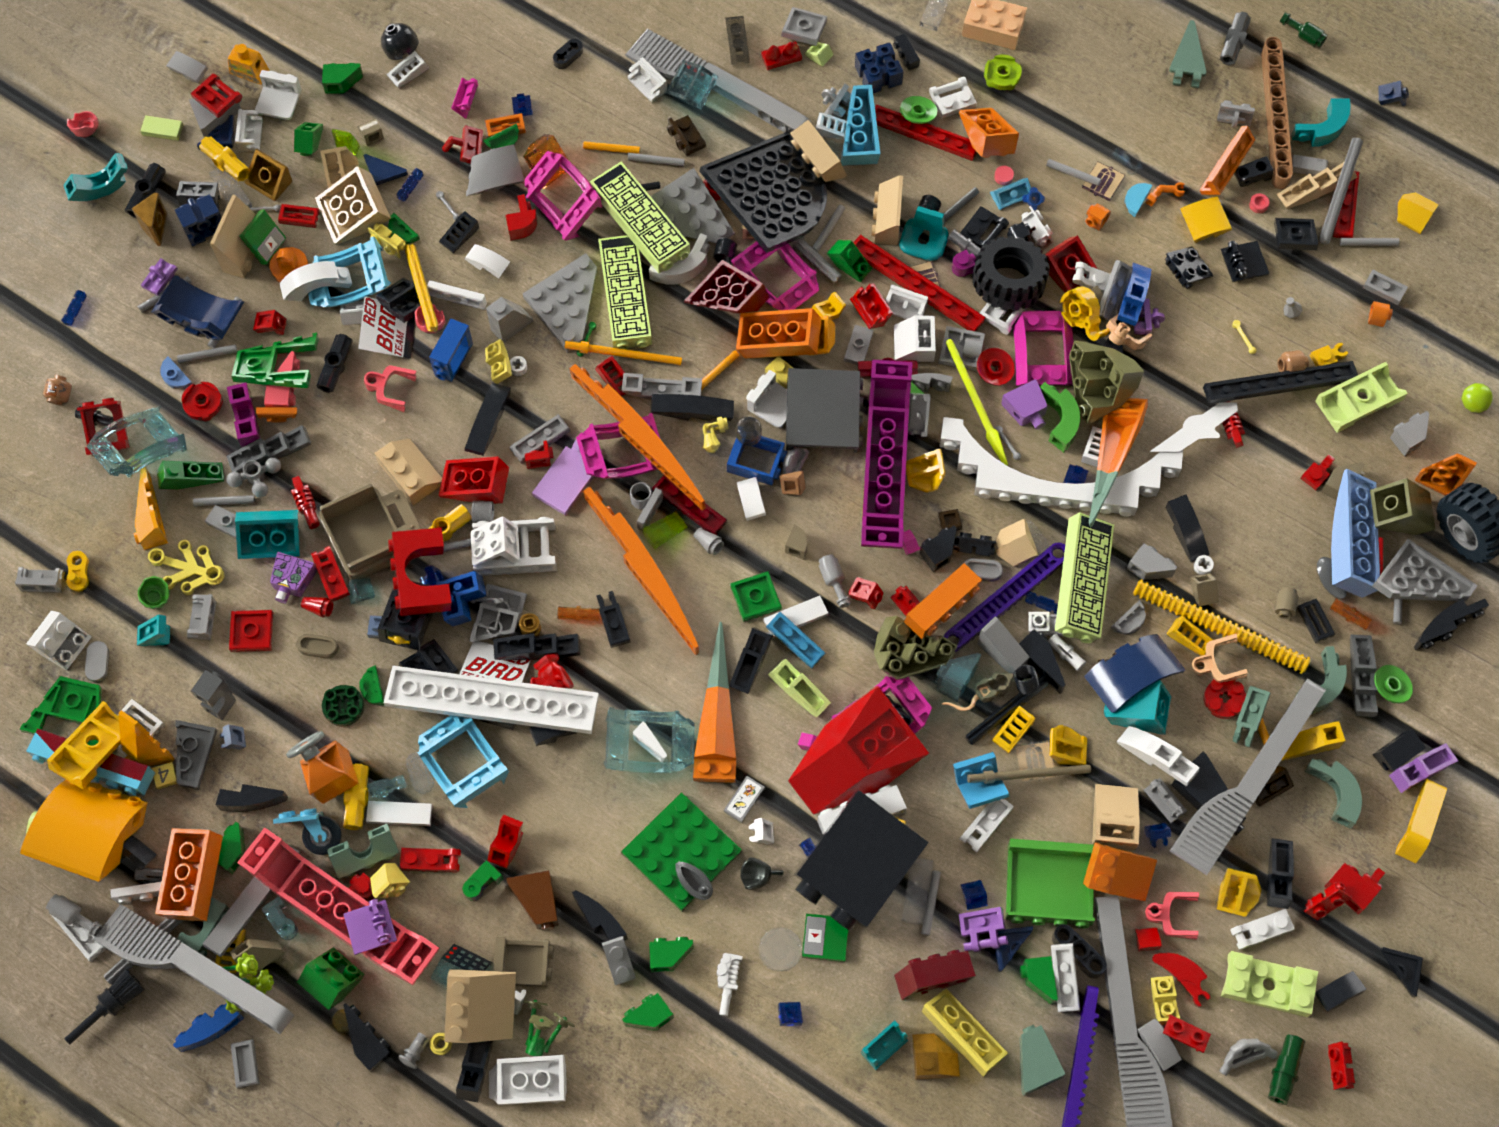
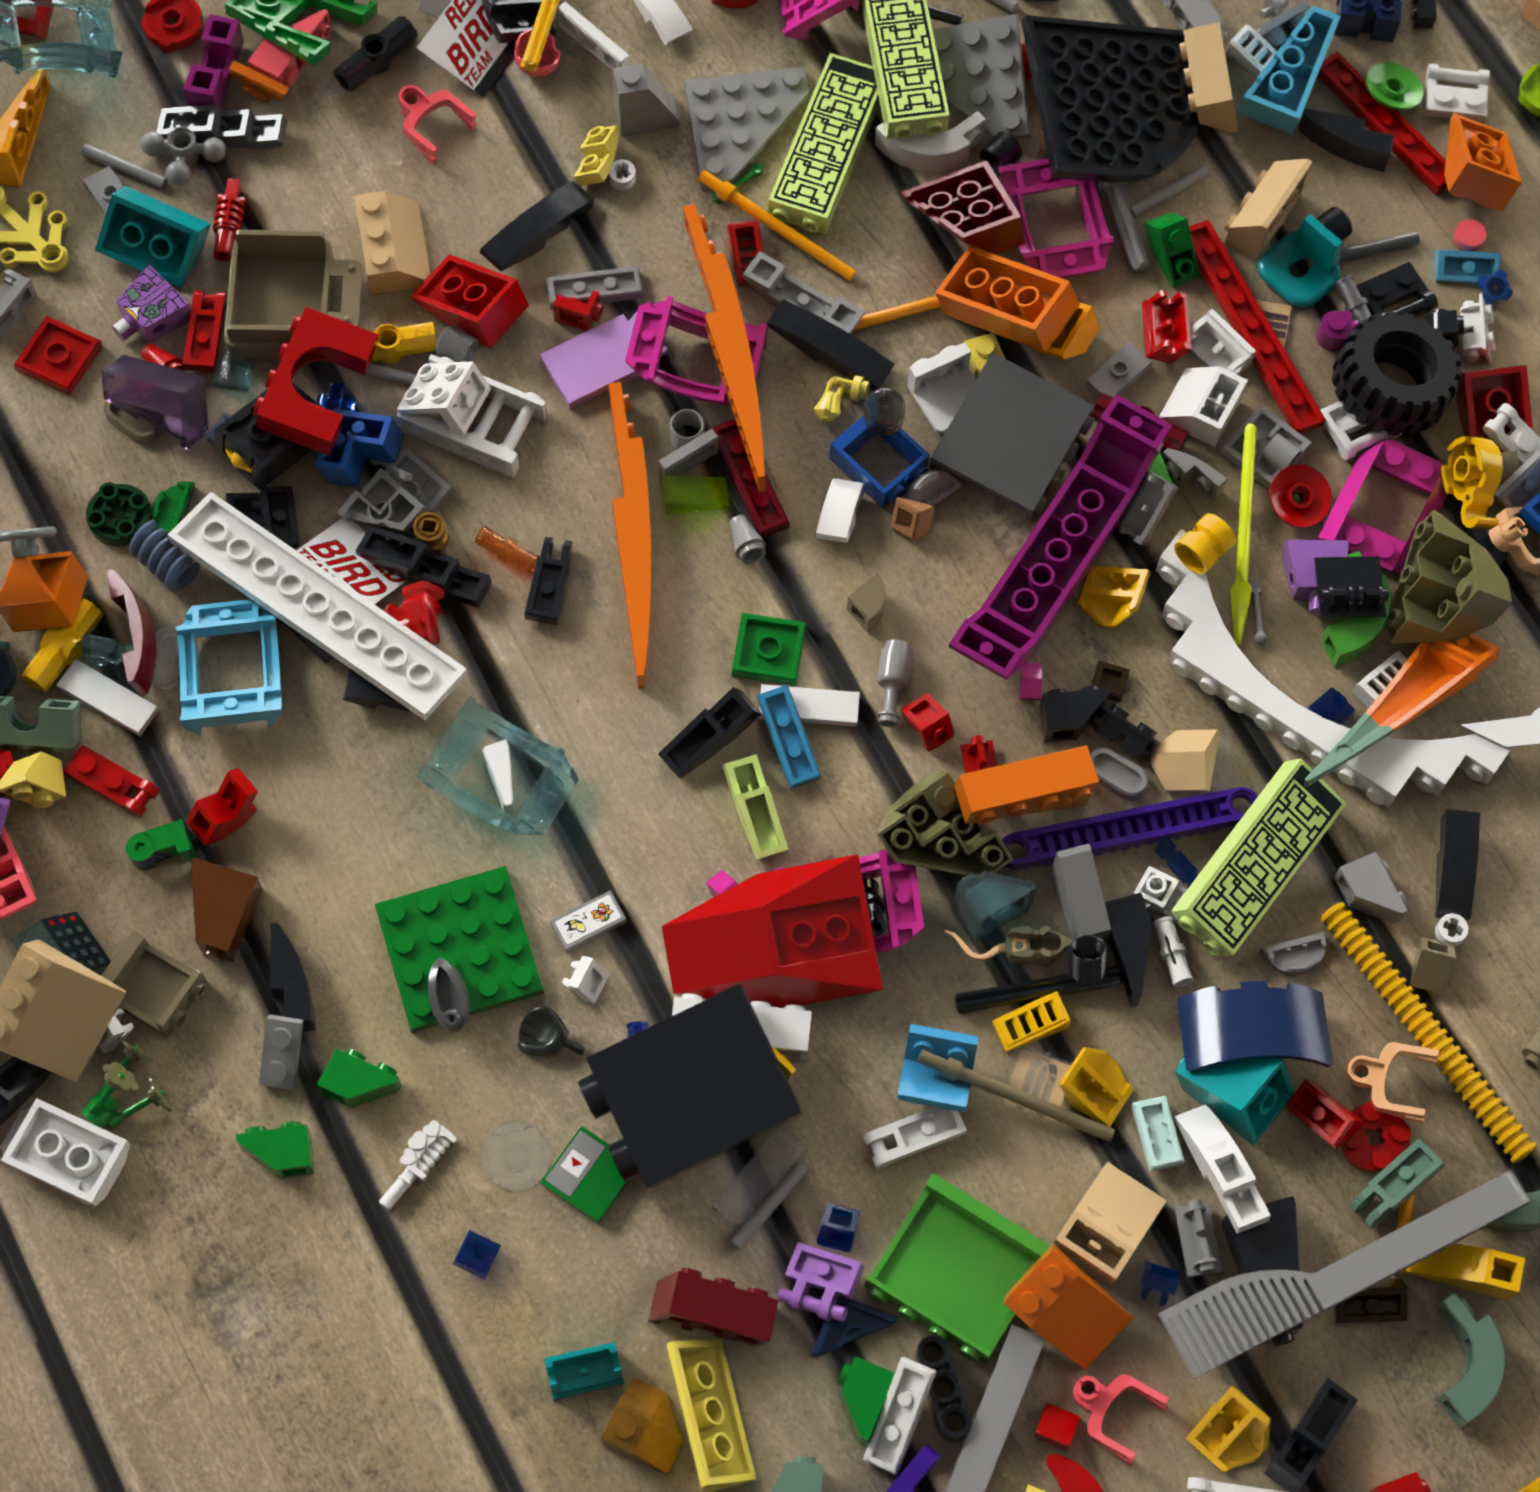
camera: 25 degrees right, 0 degrees up
green slope [157,460,224,490] -> none
blue window [429,319,473,382] -> none
orange plate [693,621,736,783] -> none
yellow bracket [812,292,846,320] -> none
yellow slope [1166,616,1213,656] -> none
none -> clear purple wedge [101,355,209,450]
none -> slope [106,570,157,696]
none -> sand blue piece [129,520,200,591]
none -> light aqua plate [1131,1096,1185,1172]
none -> yellow wheel [1174,513,1237,575]
none -> red slope [1285,1079,1364,1149]
none -> black slope [1298,108,1393,172]
none -> black hinge [1314,556,1389,618]

